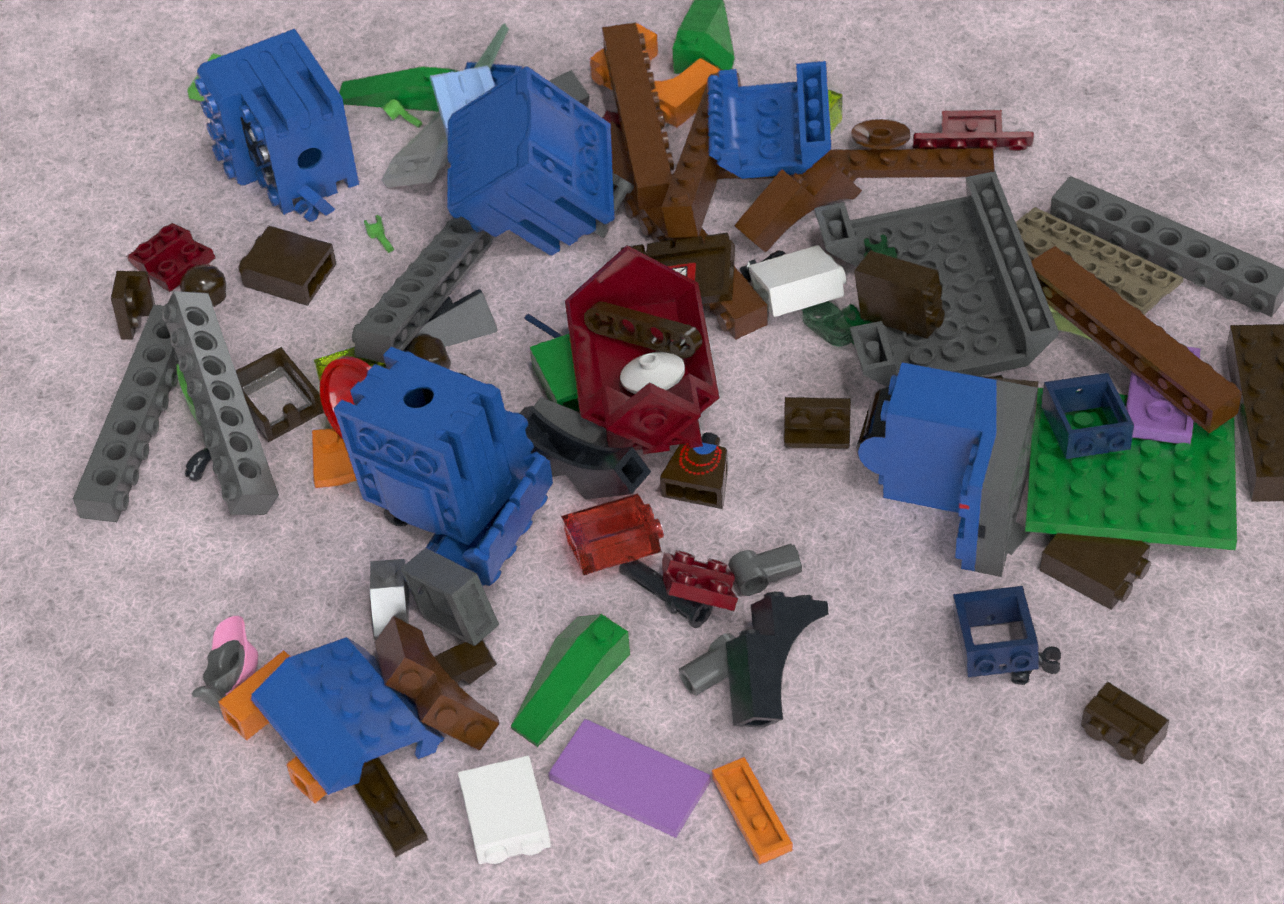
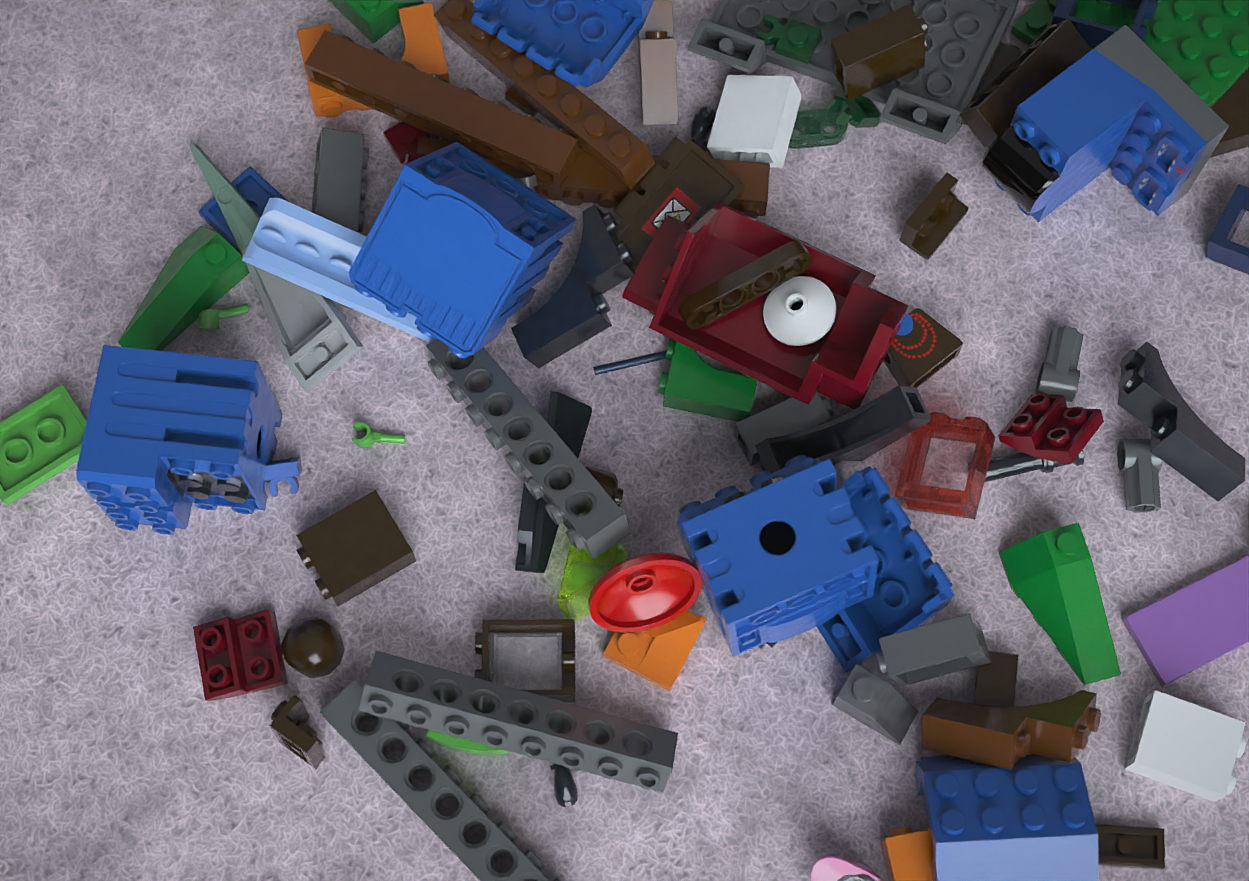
camera: 60 degrees left, 20 degrees up
none -> black arch [511,204,635,368]

